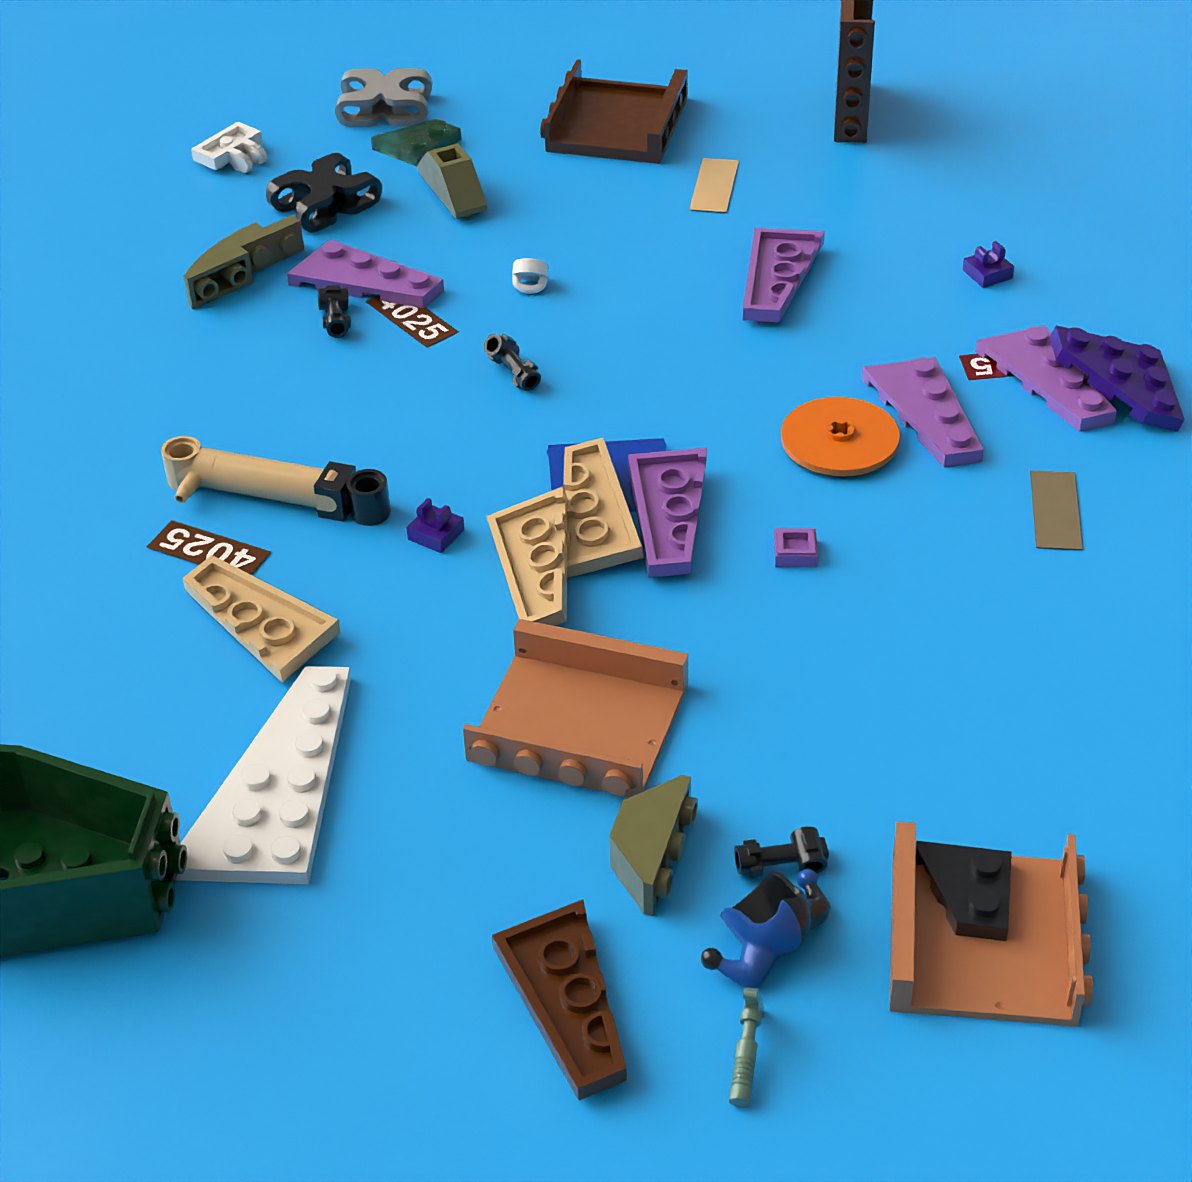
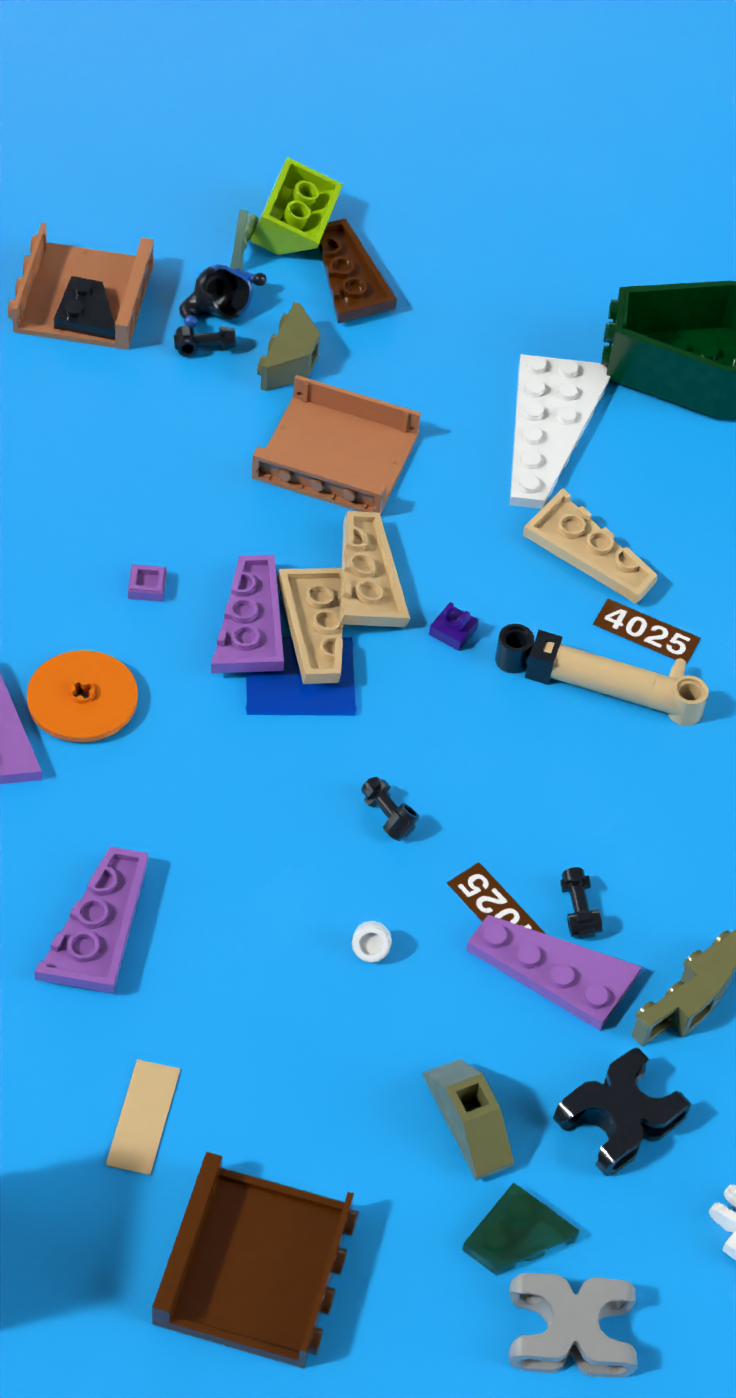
camera: 175 degrees right, 10 degrees up
none -> lime slope [250,157,343,255]

